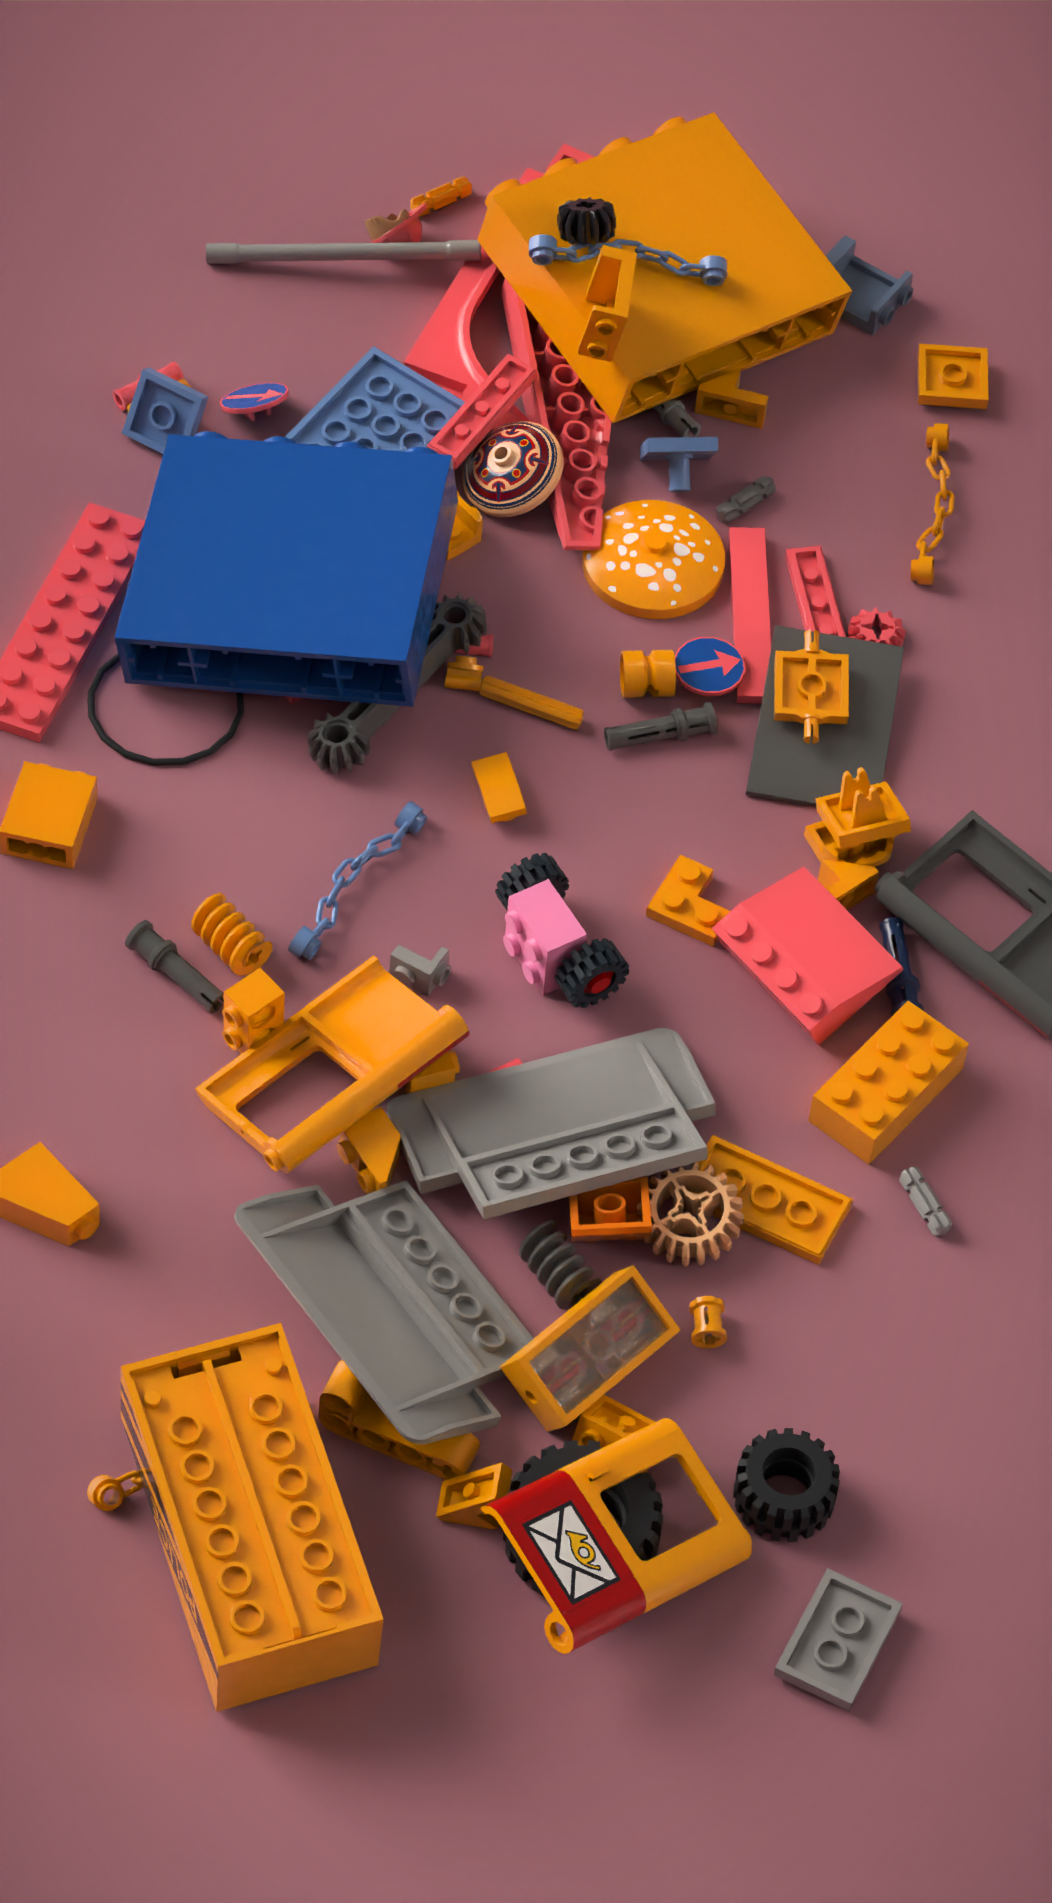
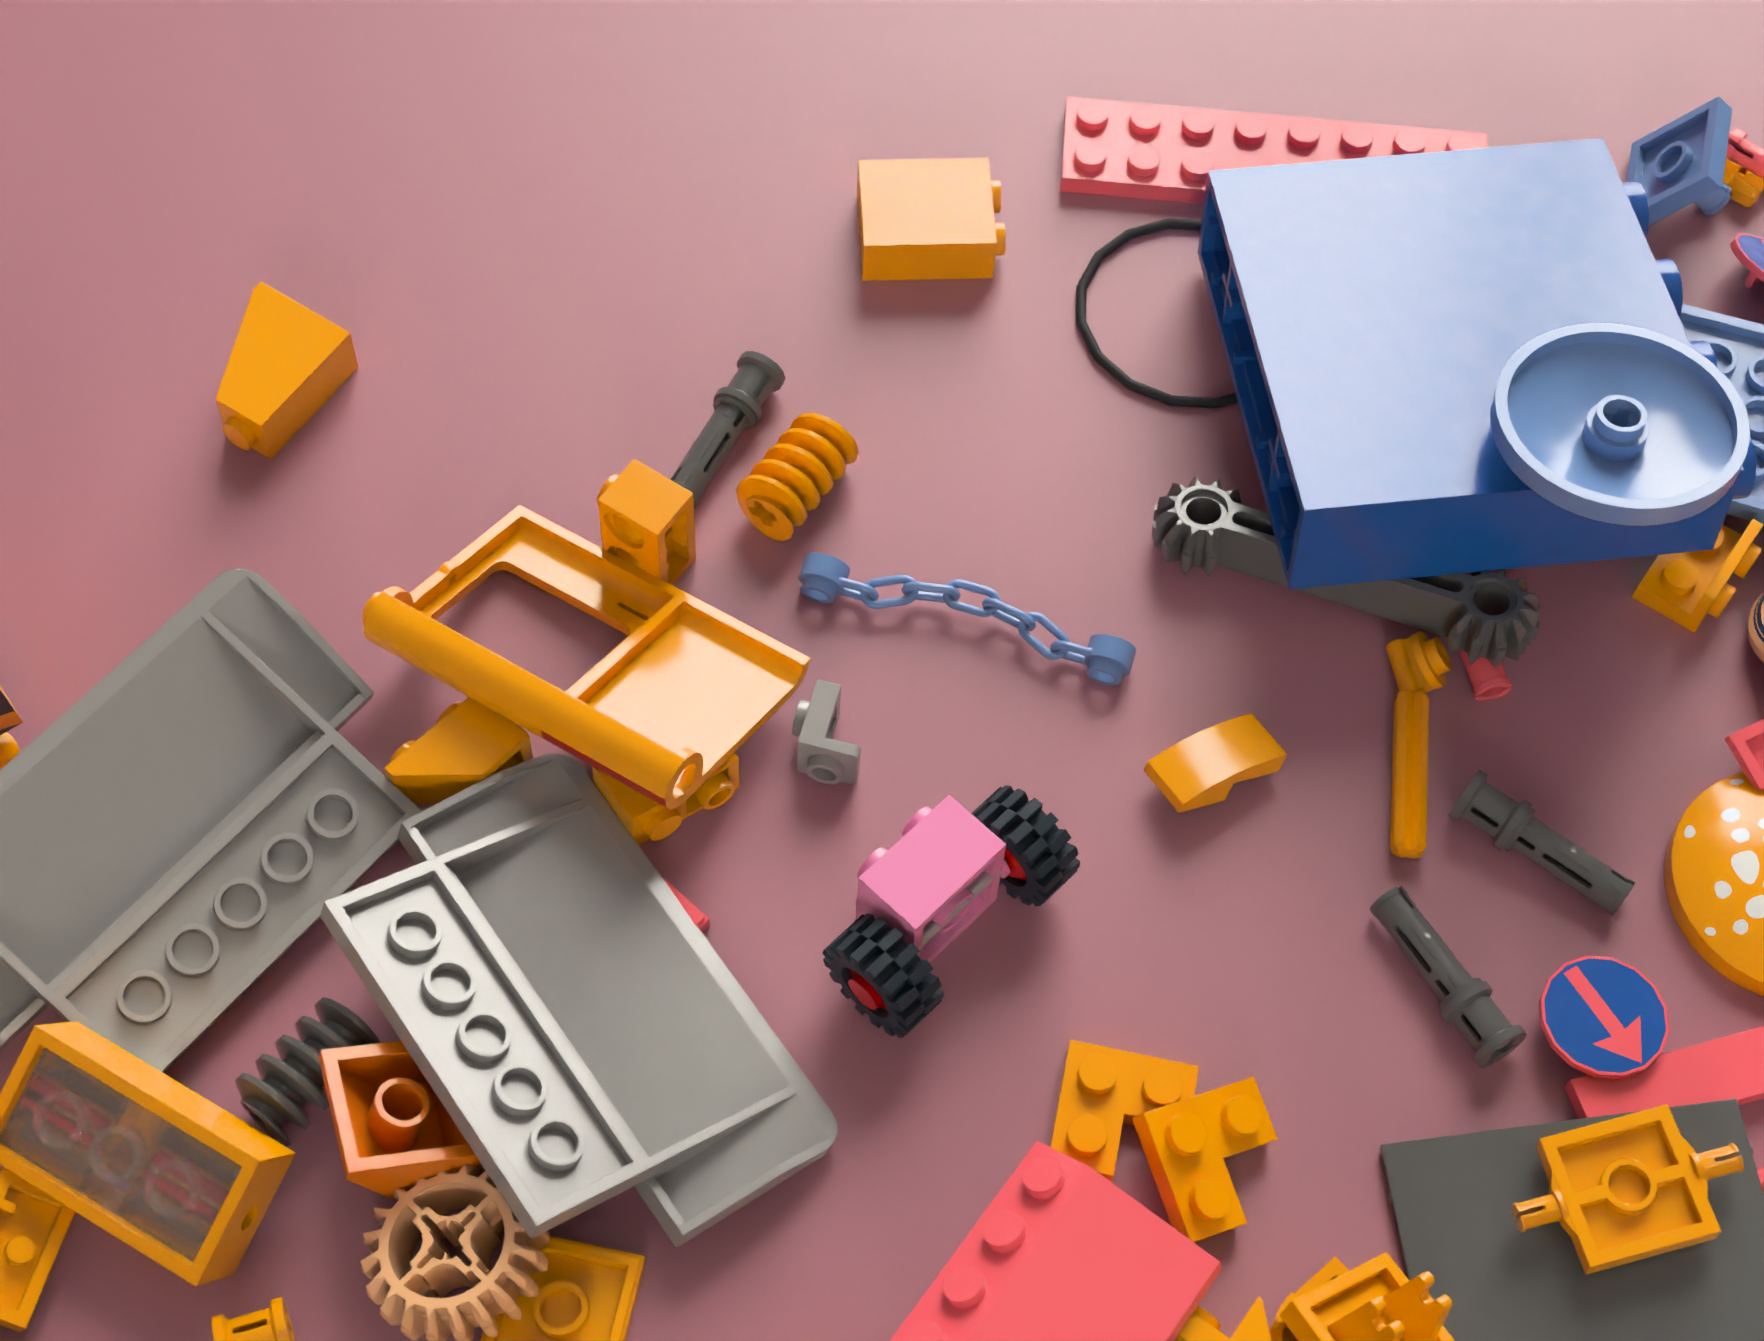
camera: 75 degrees right, 5 degrees up
light orange wheel [620,649,676,698] -> none
none -> light orange plate [1132,1076,1278,1242]
none -> dark grey pin [1448,770,1635,915]
none -> medium blue dish [1490,323,1750,526]

